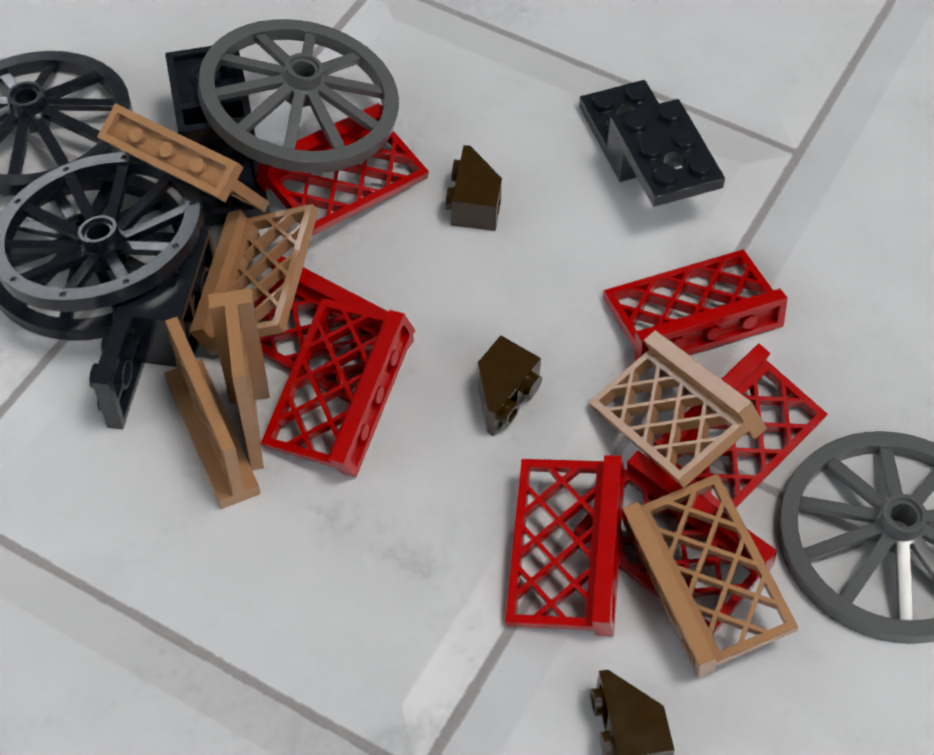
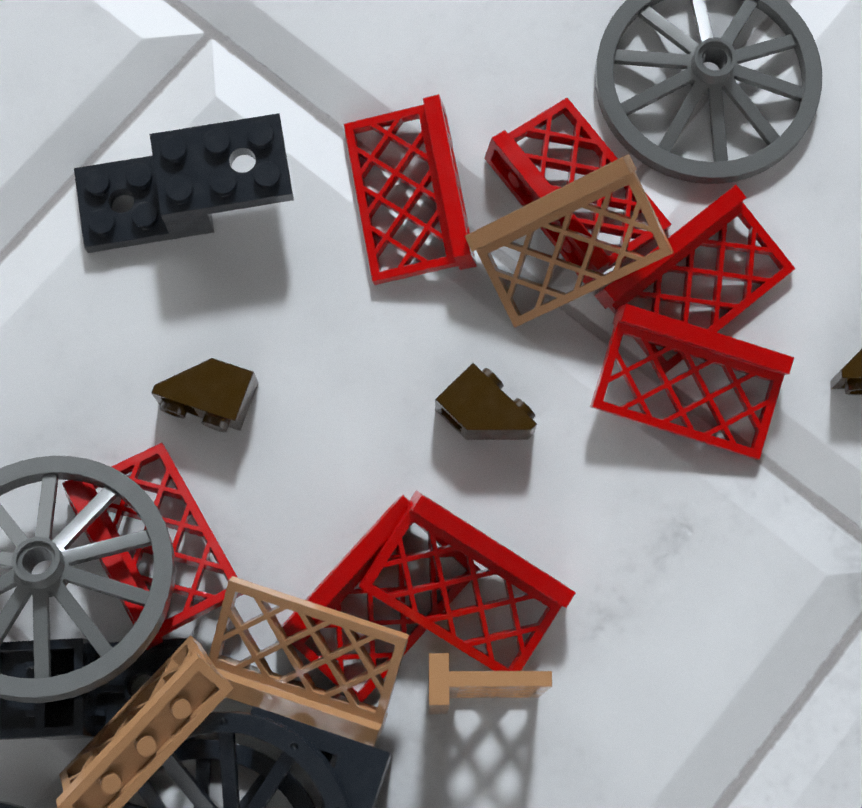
camera: 80 degrees left, 20 degrees up
medium nougat fence [164,317,261,509] -> none
medium nougat fence [622,473,798,678] -> none

